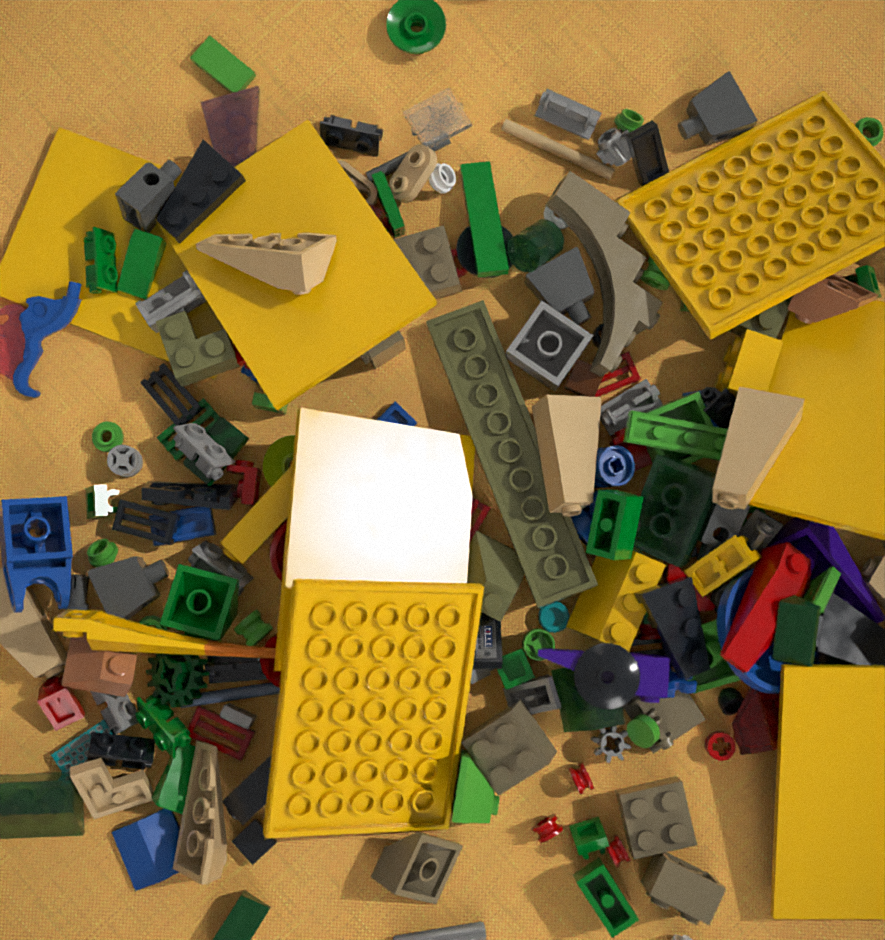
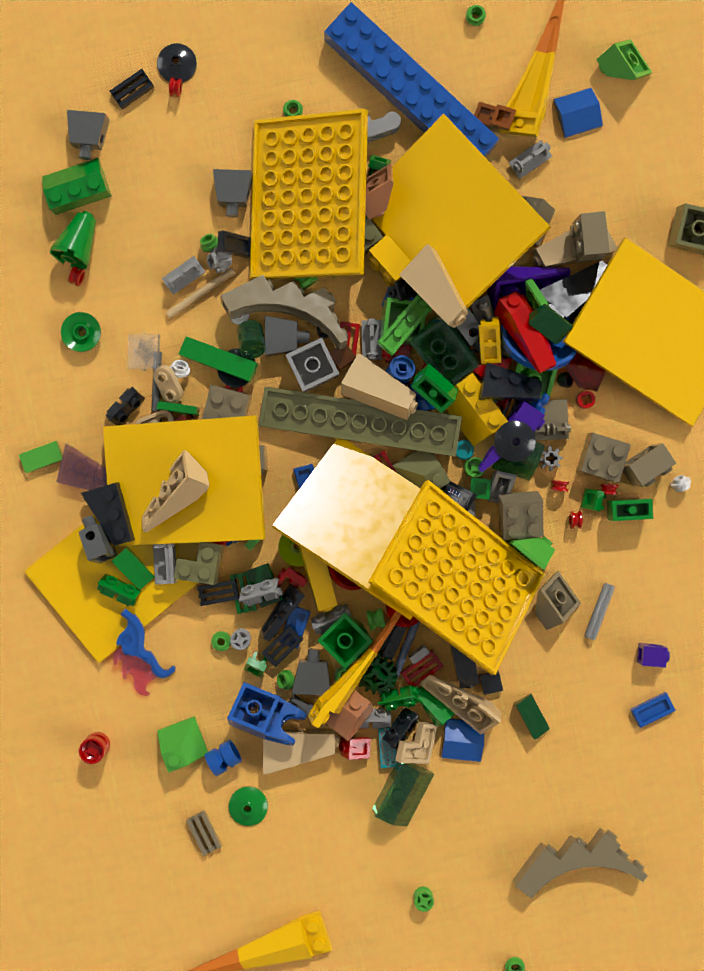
camera: 65 degrees left, 5 degrees up
bright green tile [627,714,660,748] -> none

